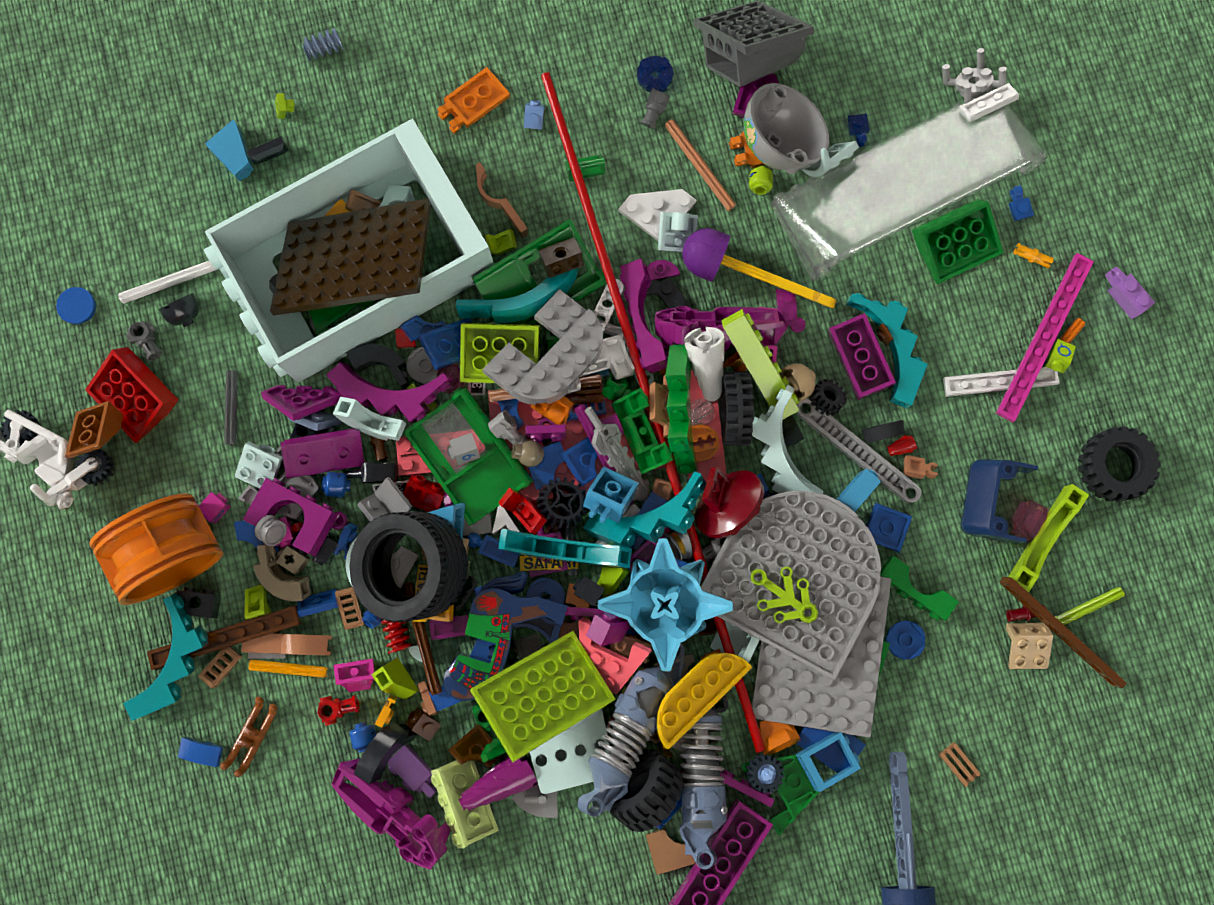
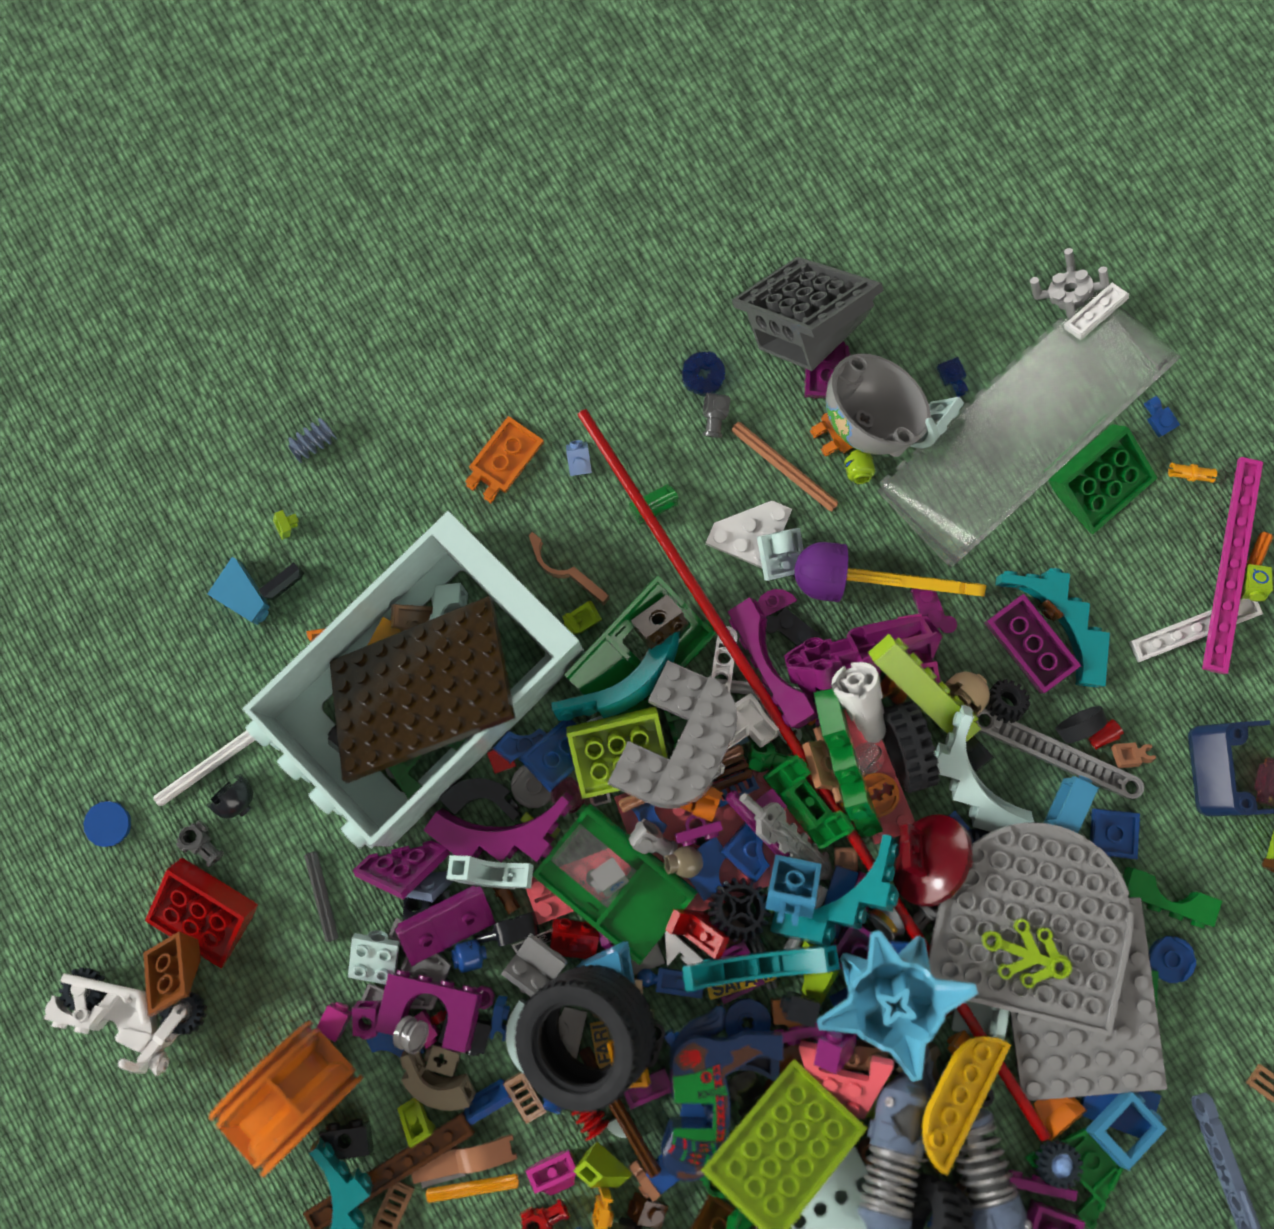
camera: 10 degrees left, 0 degrees up
none -> magenta brick [352,1001,381,1039]

